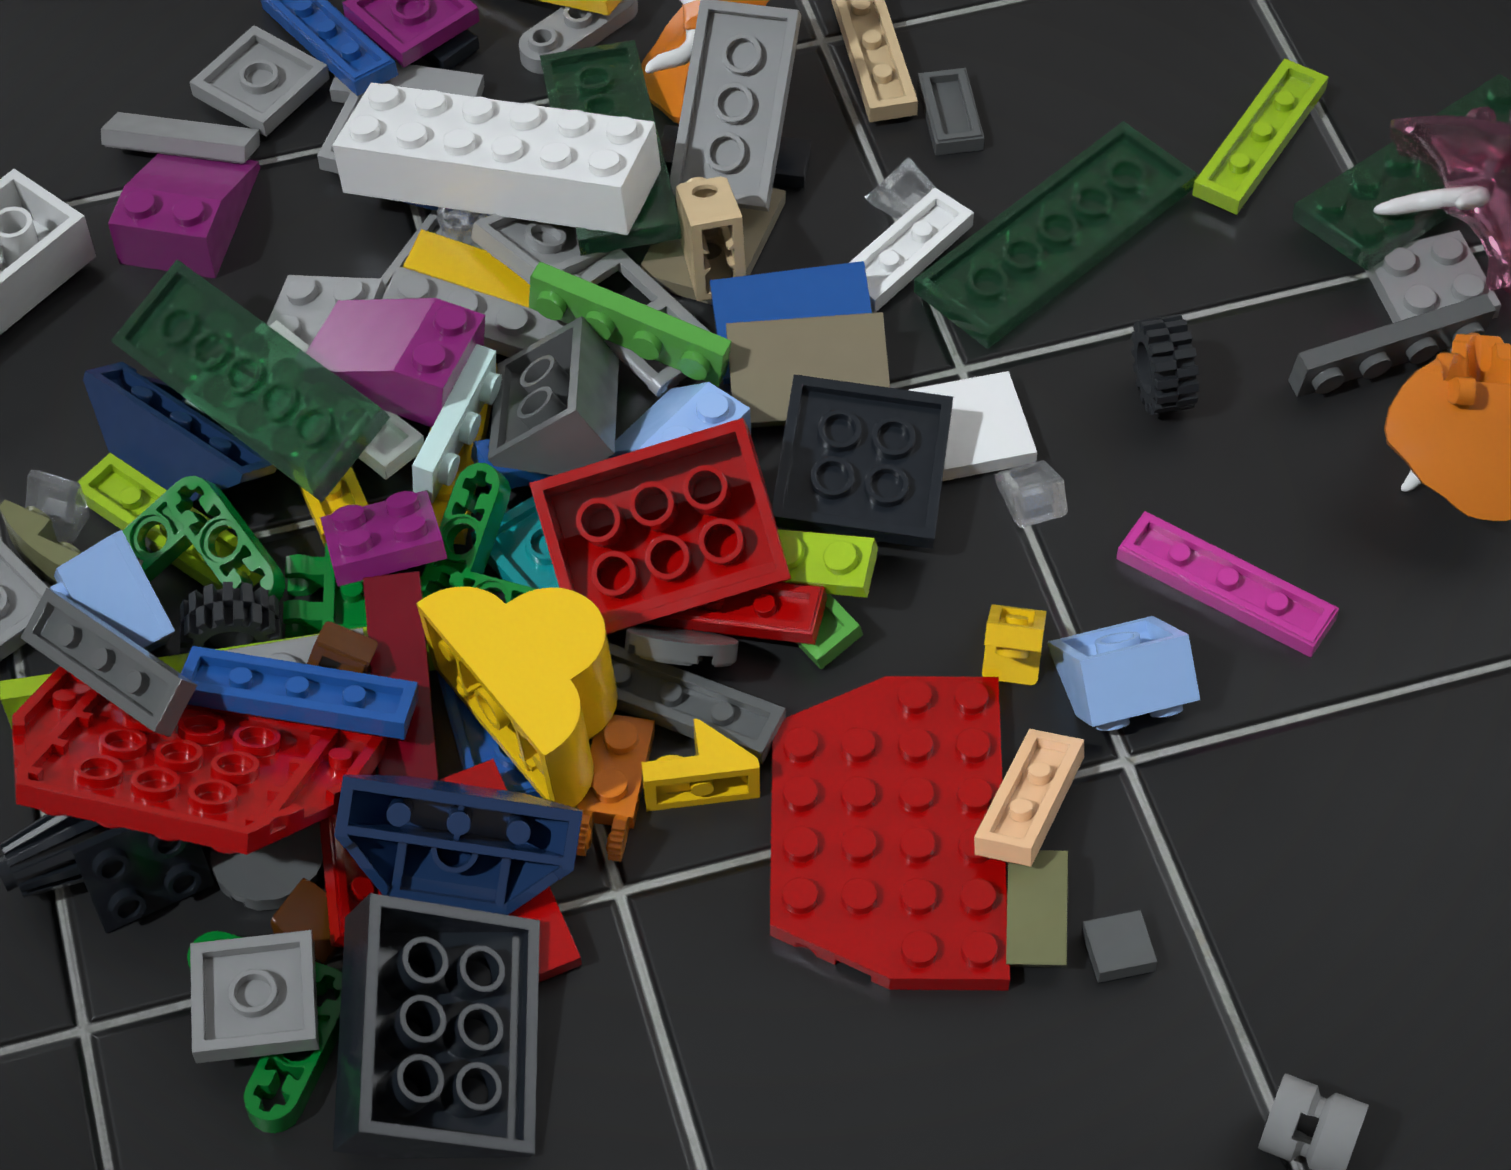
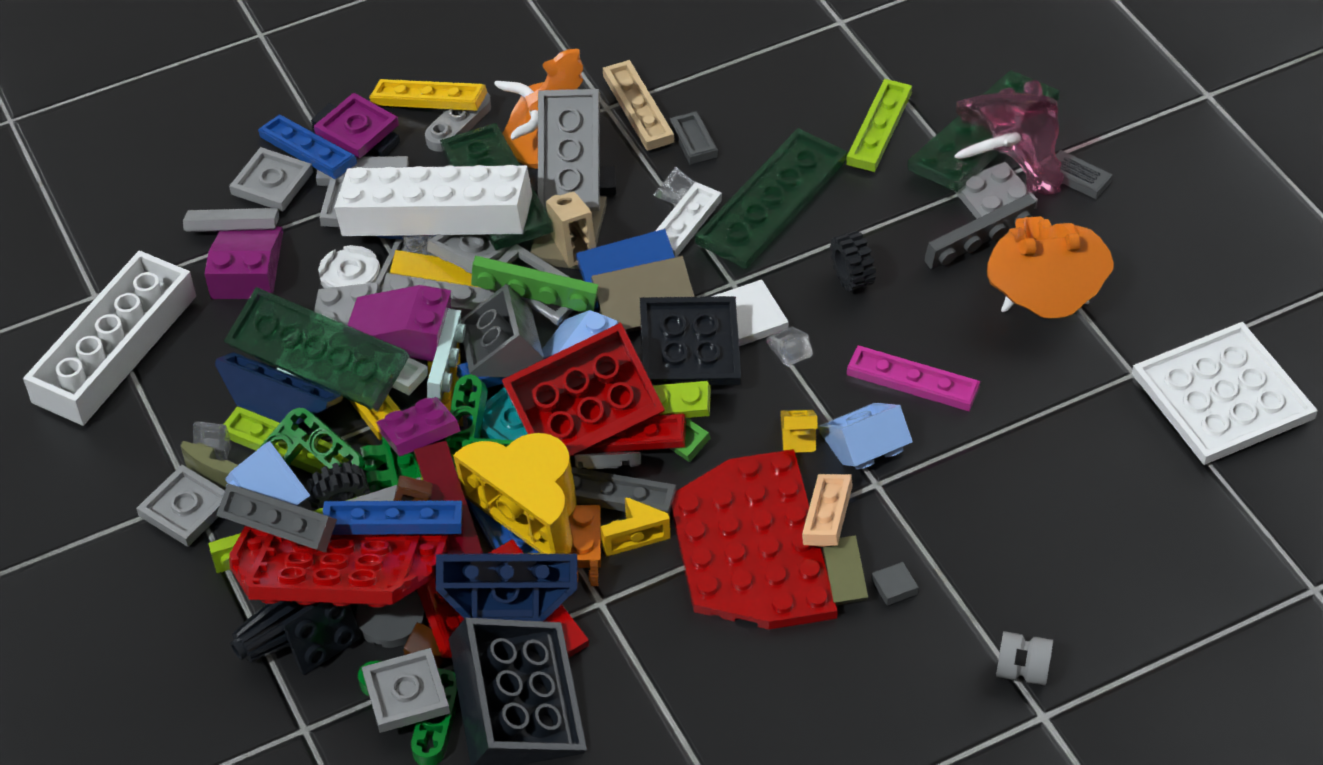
camera: 10 degrees left, 5 degrees down
none -> white tile [318,245,381,288]

